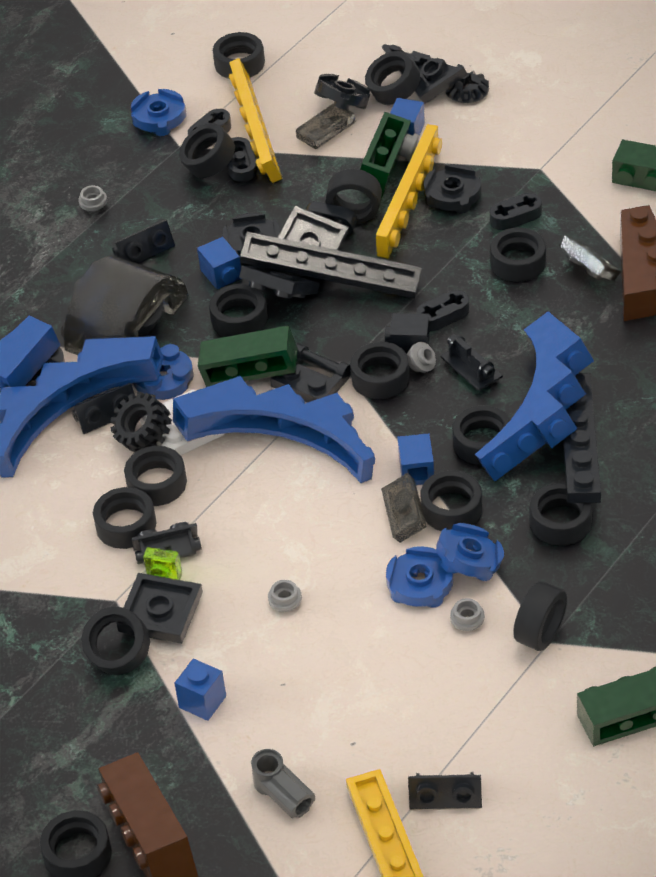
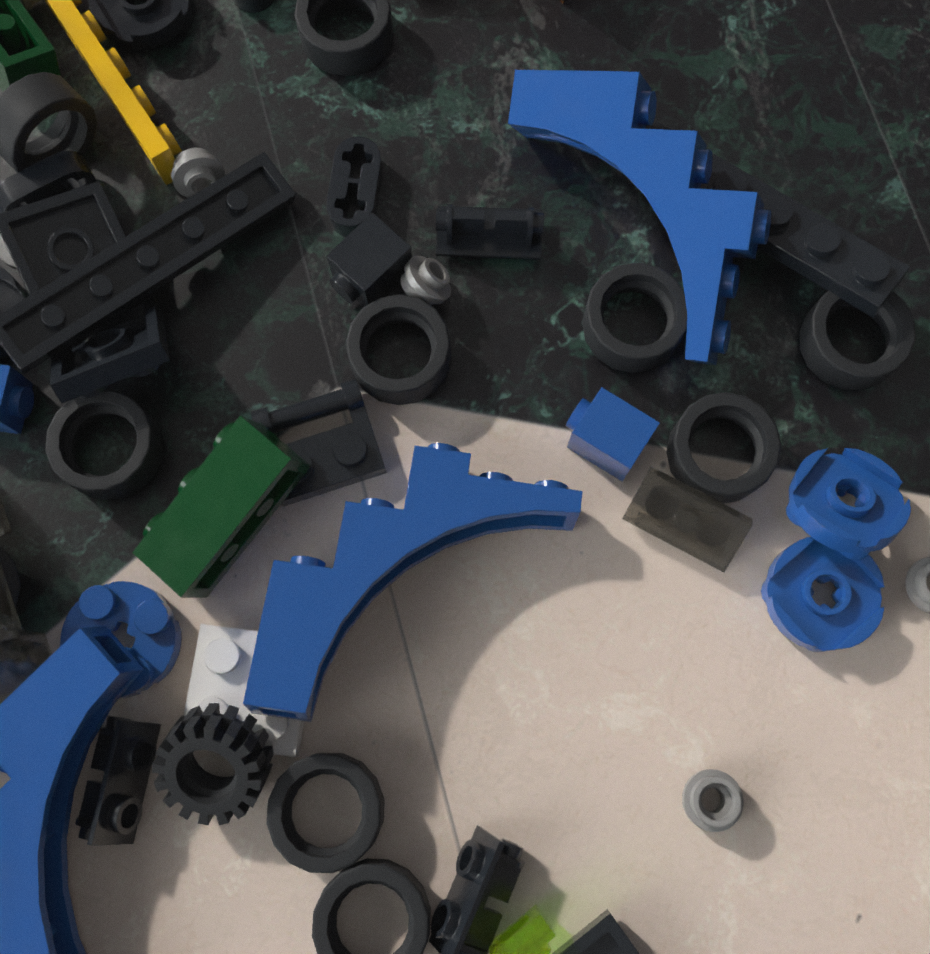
camera: 55 degrees left, 30 degrees up
none -> light grey plate [171,148,225,197]

